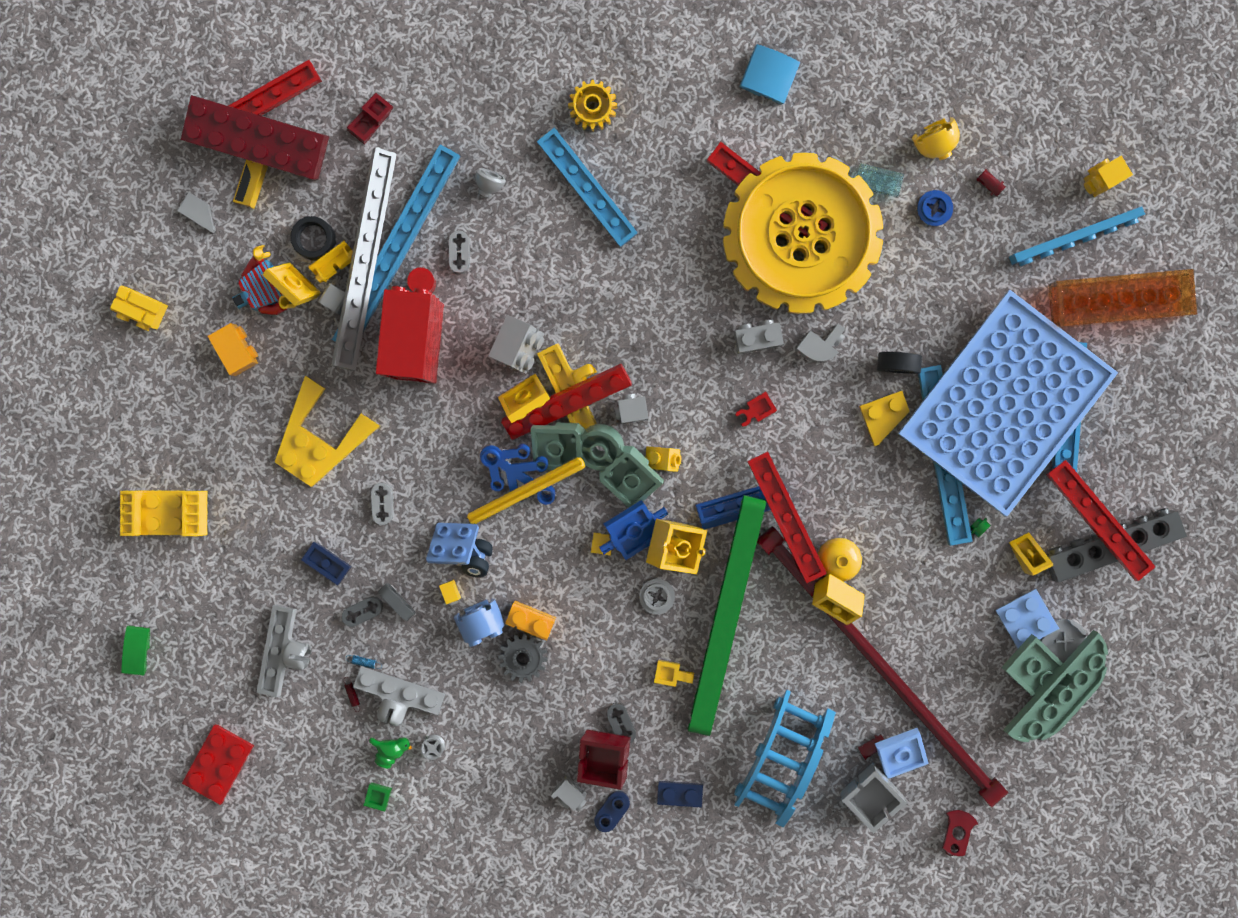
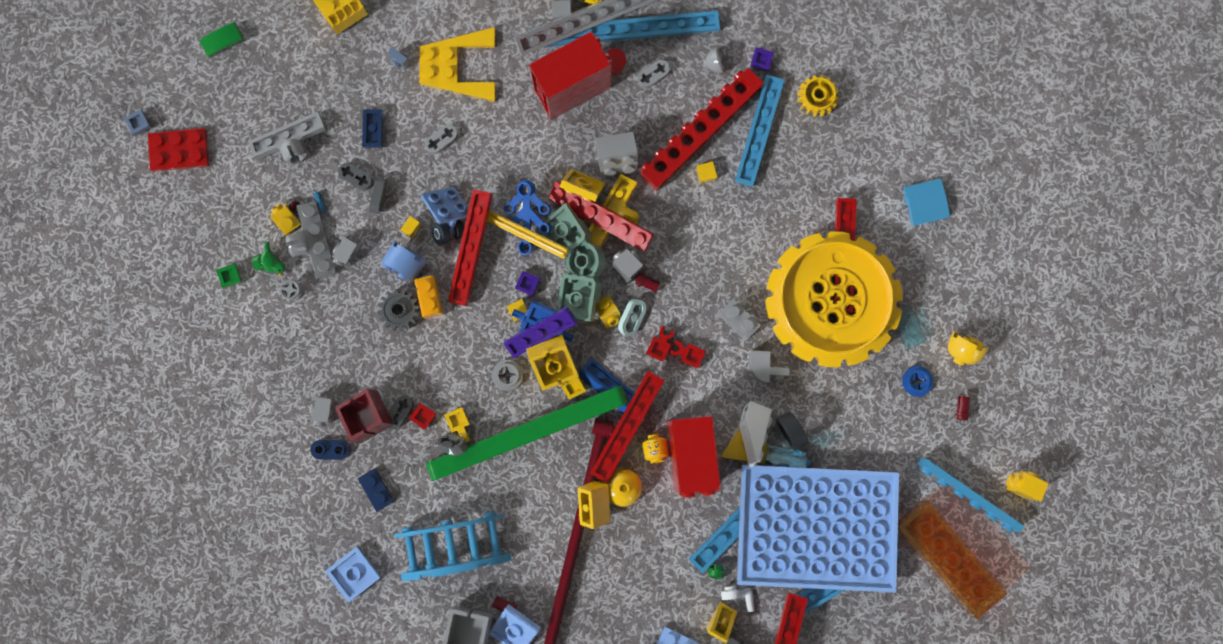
camera: 50 degrees right, 5 degrees down
none -> sand blue plate [124,109,152,136]
none -> yellow bracket [270,202,301,235]
none -> light blue plate [325,546,381,603]
none -> light grey brick [332,235,361,267]
none -> sand blue plate [388,47,410,70]
none -> red plate [409,403,437,430]
none -> dark grey beam [437,434,468,456]
none -> red plate [448,189,493,306]
none -> dark purple tile [503,306,578,358]
none -> dark purple plate [515,271,540,297]
none -> yellow plate [560,377,586,399]
none -> light aqua plate [618,299,646,336]
none -> dark red pin [635,273,660,292]
none -> red brick [641,68,764,192]
none -> yellow head [642,434,669,464]
none -> red plate [646,326,674,362]
none -> red brick [667,416,721,498]
none -> yellow piece [696,162,717,184]
none -> white plate [721,586,755,612]
none -> white slope [739,401,772,467]
none -> dark purple plate [750,47,773,72]
none -> clear light blue plate [766,445,807,468]

